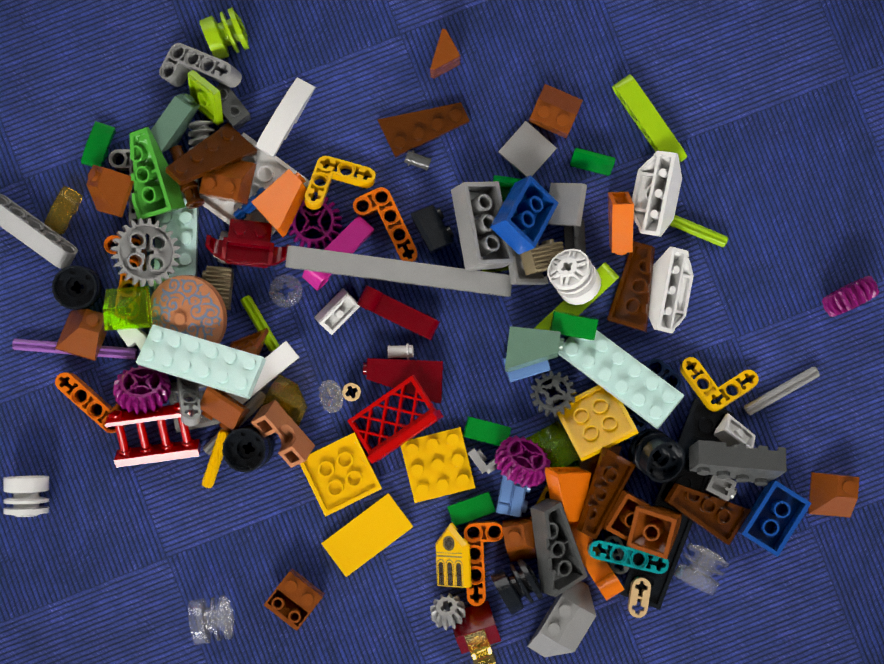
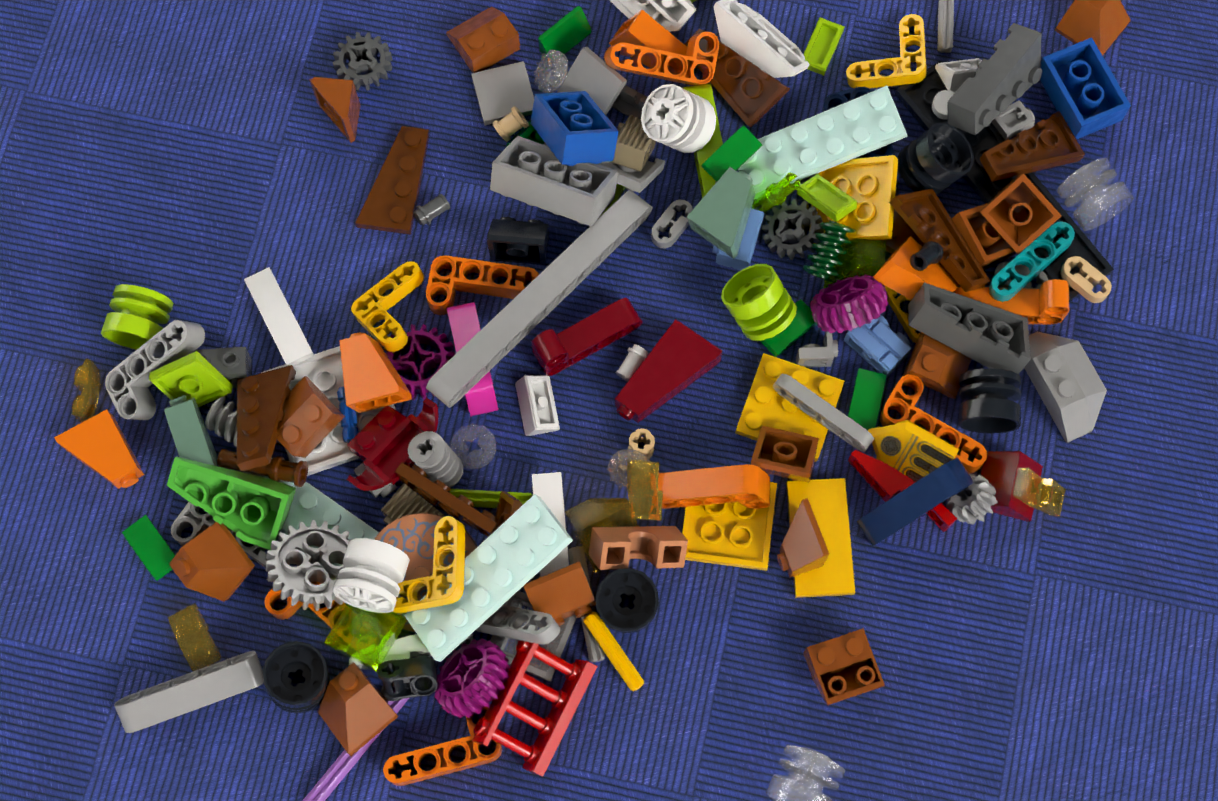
camera: 60 degrees left, 15 degrees down
red fence [347,375,444,464] -> none
none -> orange slope [54,409,145,489]
none -> clear yellow slope [71,358,100,423]
none -> dark grey gear [333,32,393,90]
none -> white wheel [333,538,410,613]
none -> black piece [377,656,437,701]
none -> yellow beam [392,516,465,613]
none -> reddish brown wing [395,463,499,537]
none -> light grey piece [408,431,464,488]
none -> tan bush [492,106,529,142]
none -> clear gear [533,49,568,93]
none -> orange beam [604,32,719,86]
none -> clear yellow slope [627,460,663,521]
none -> orange beam [650,464,770,509]
none -> light grey beam [651,200,693,249]
none -> lime wheel [721,264,797,341]
none -> dark orange slope [750,426,819,483]
none -> clear neon green pin [752,172,801,215]
none -> light grey beam [773,373,874,452]
none -> dark orange slope [777,498,829,578]
none -> lime tile [797,174,857,222]
none -> lime tile [803,17,845,76]
none -> dark green piece [803,220,856,283]
none -> red slope [848,450,957,532]
none -> dark blue beam [857,458,974,547]
none -> black pin [910,241,943,271]
none -> white tile [932,90,955,119]

